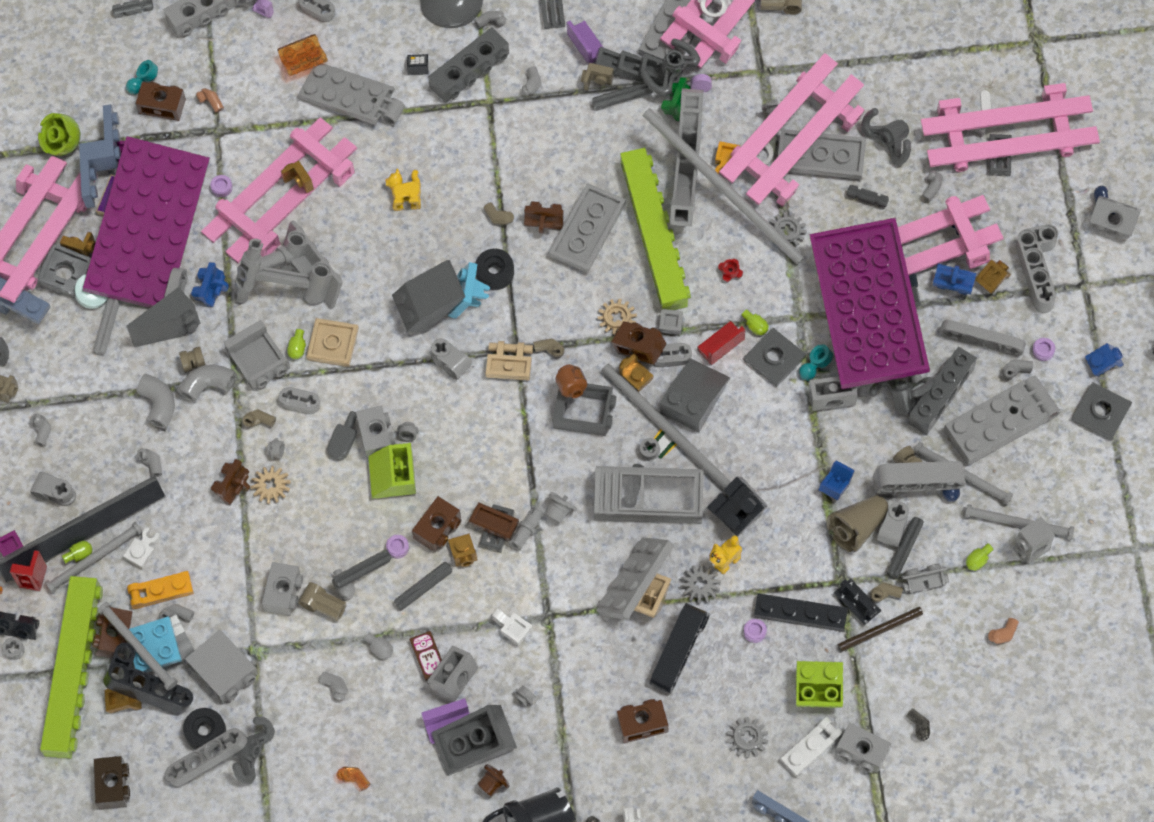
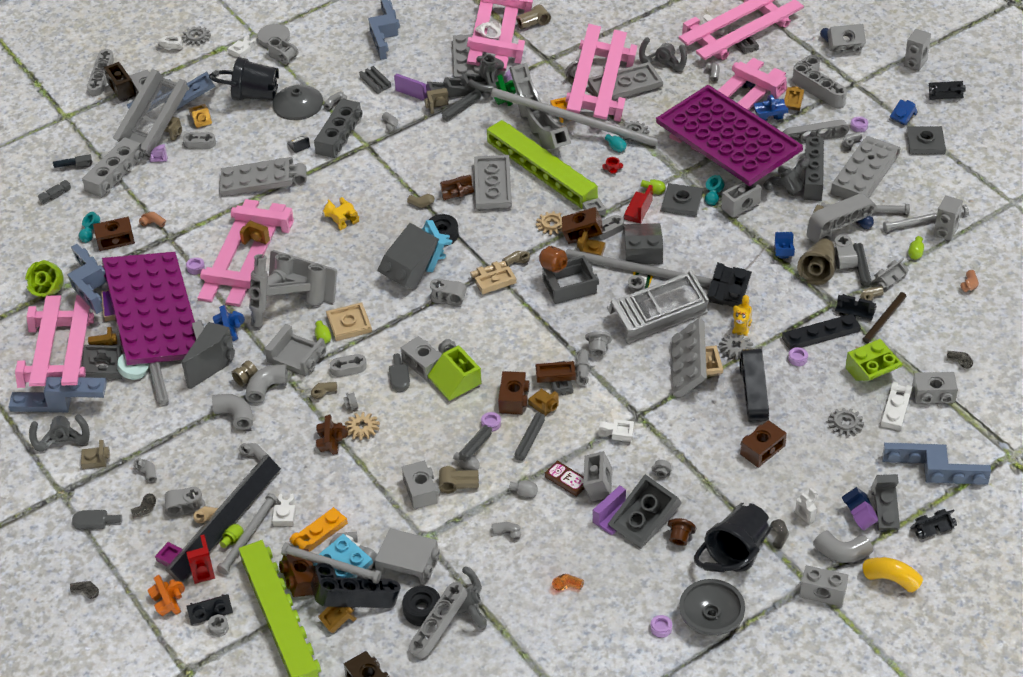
camera: 30 degrees left, 20 degrees down
clear orange bracket [277,34,328,77] -> none
dark grey axle [847,185,889,208] -> none
none -> clear smoke arm [130,493,156,519]
none -> tan arm [193,506,218,523]
none -> teal cylinder [605,134,627,153]

